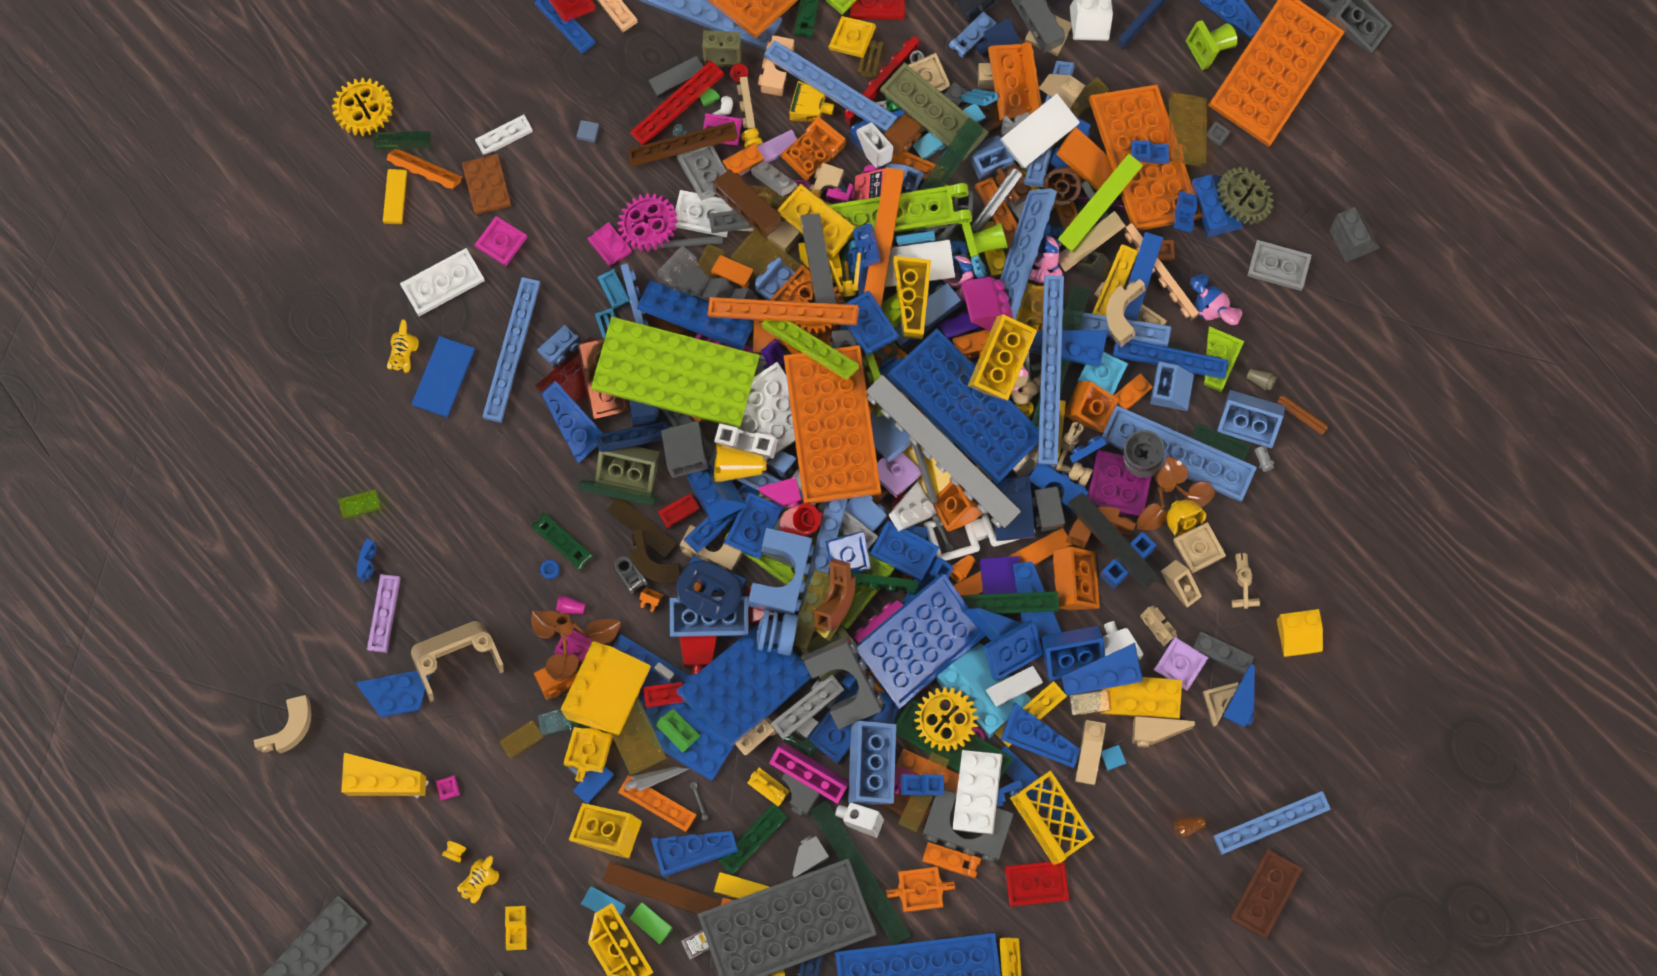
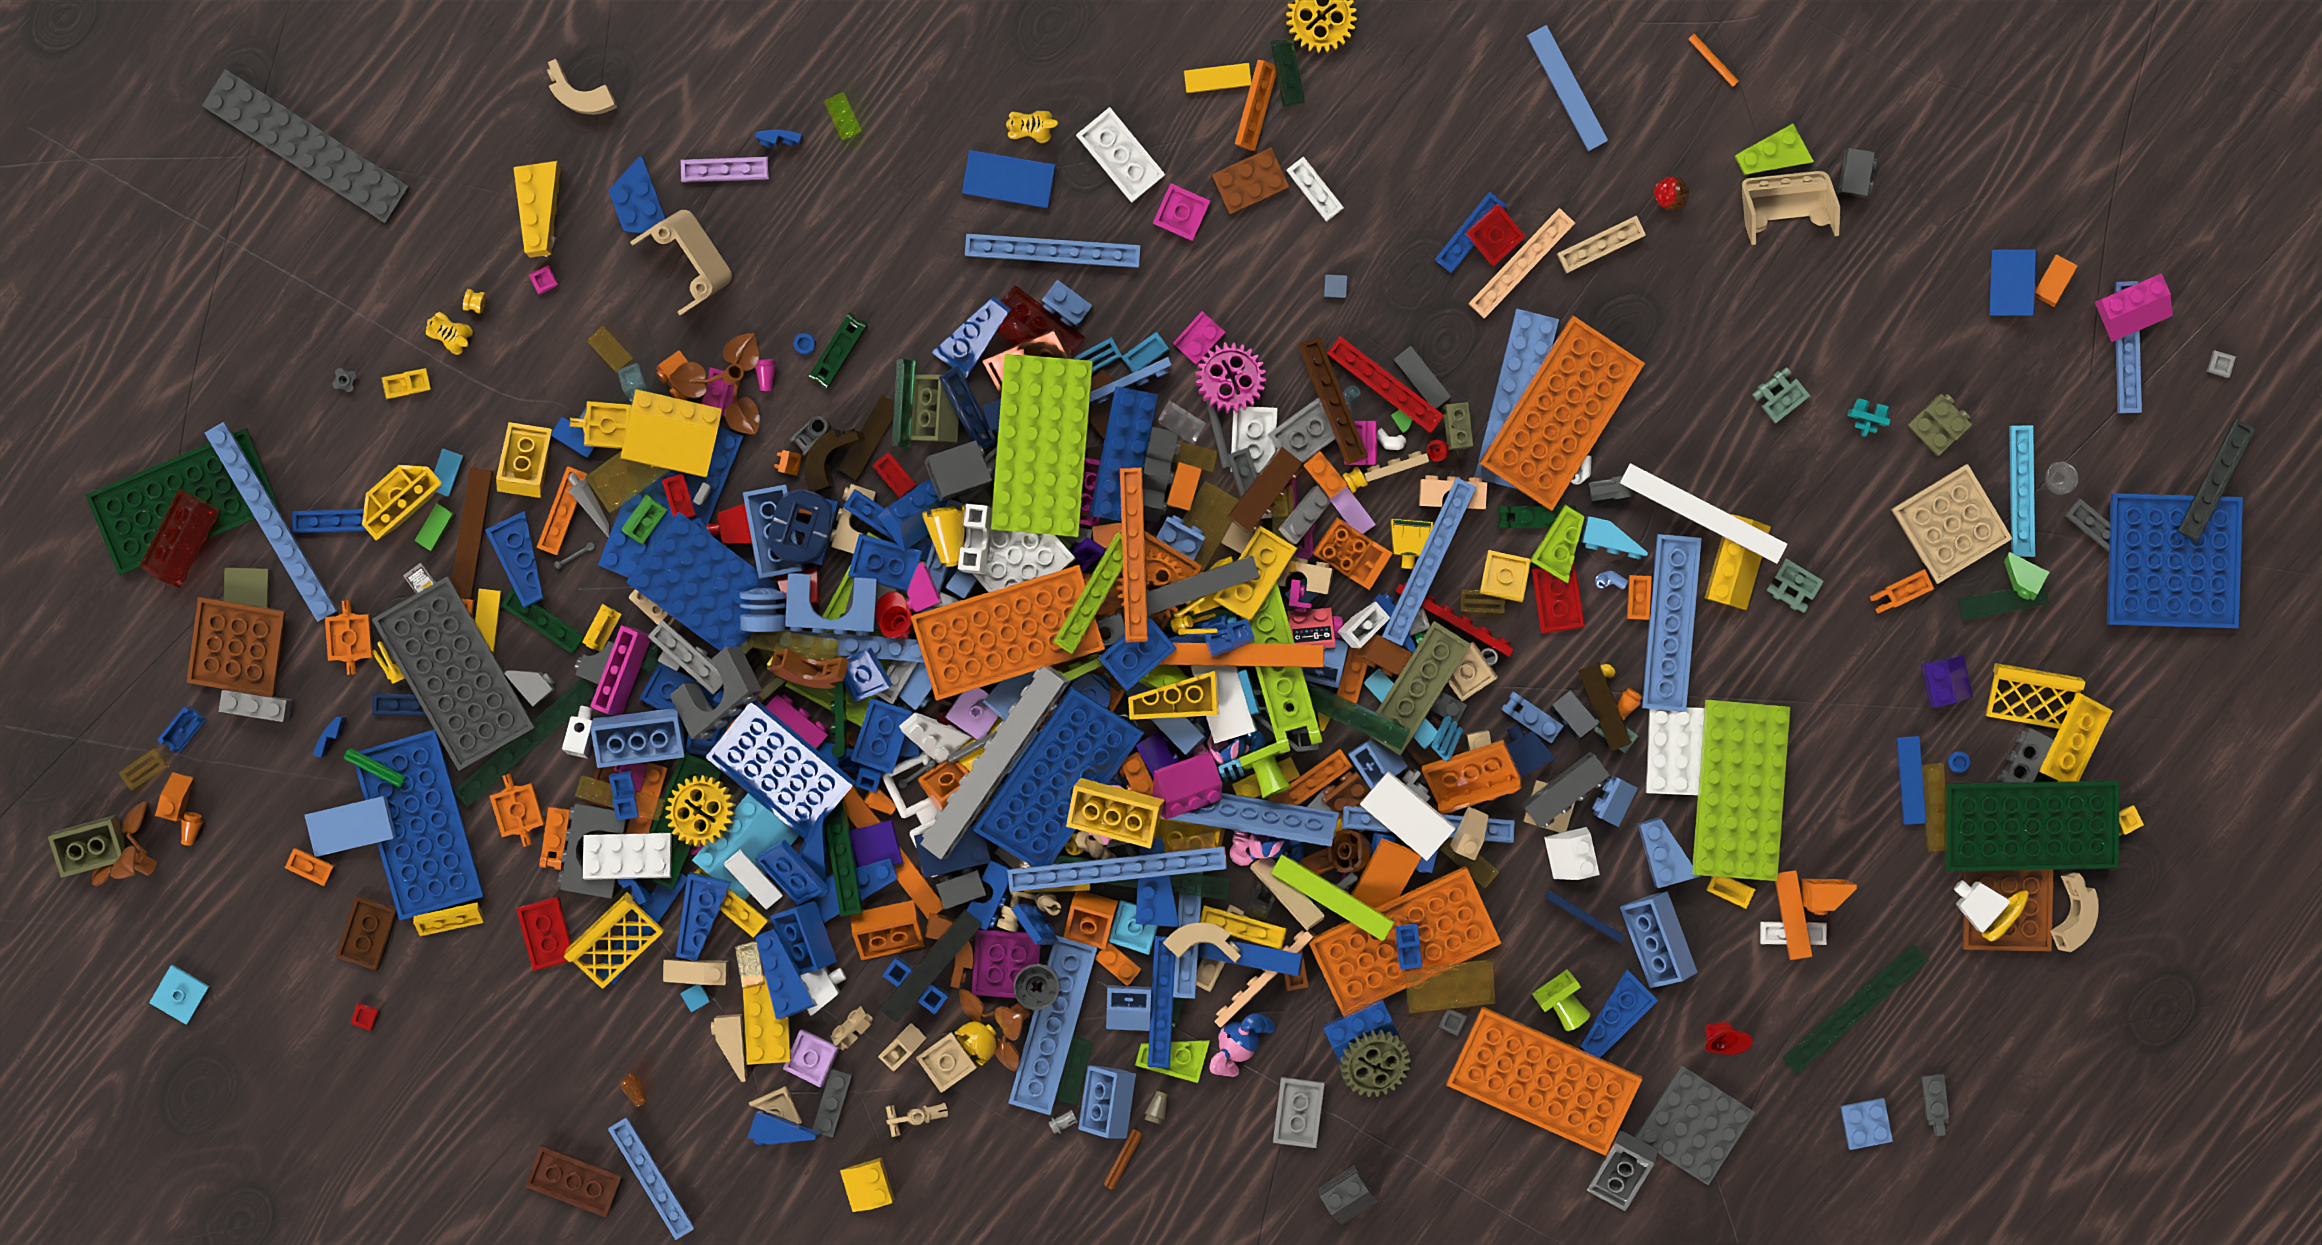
camera: 80 degrees right, 15 degrees up
light grey axle [971,168,1022,232] -> none
blue slope [1173,191,1197,233] -> none

